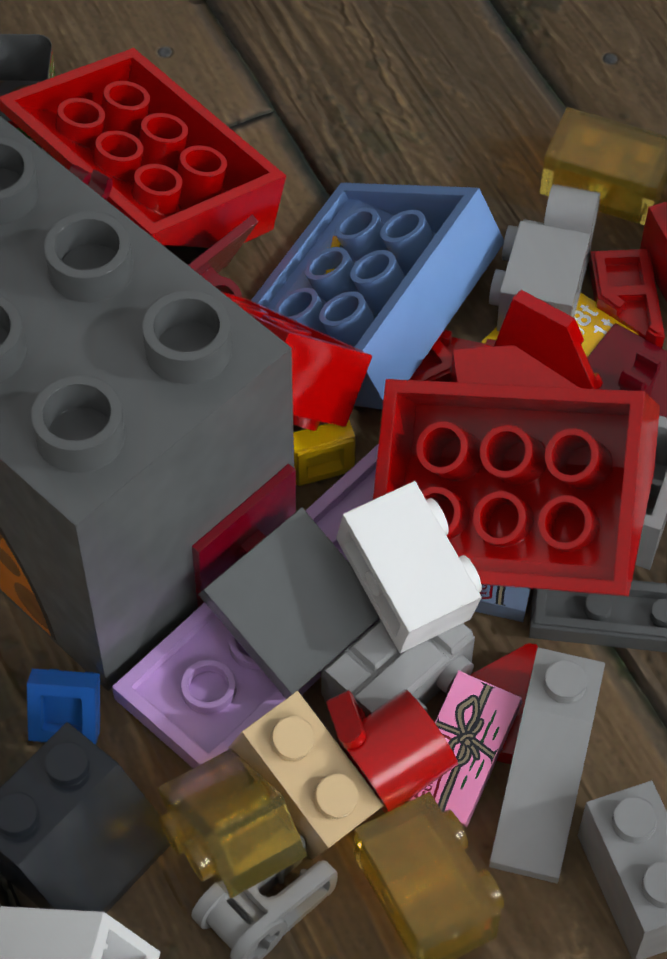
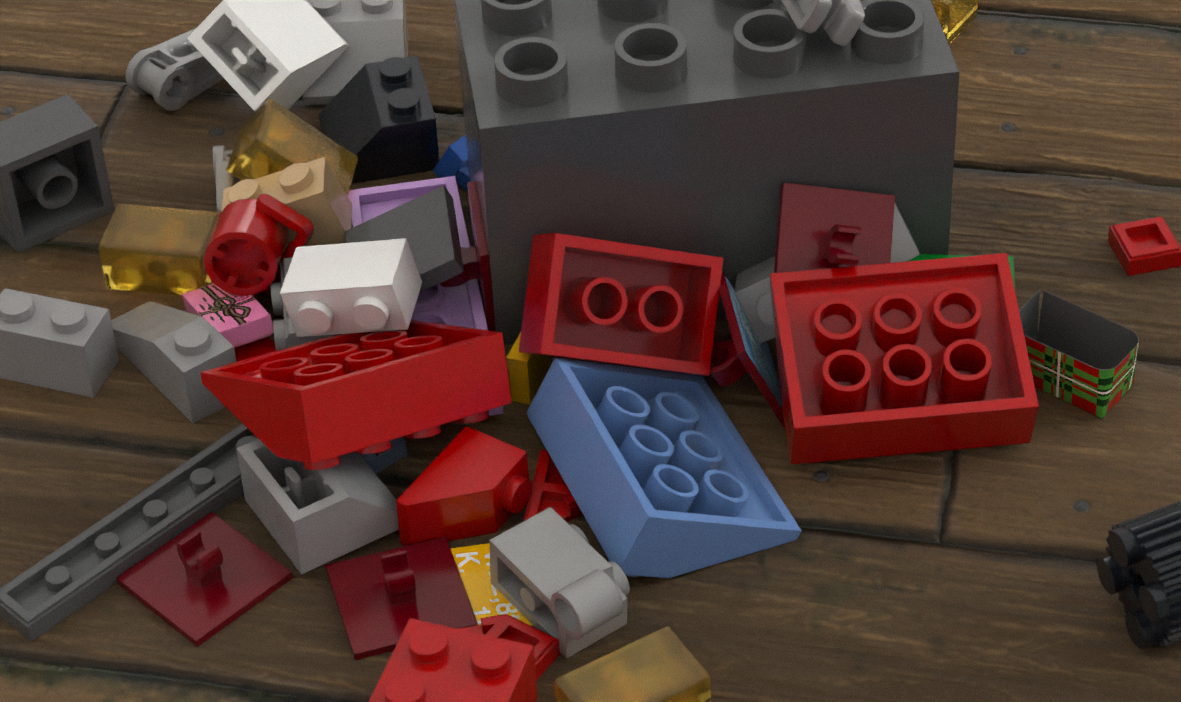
camera: 130 degrees right, 15 degrees down
red tile [494,290,603,389] -> none

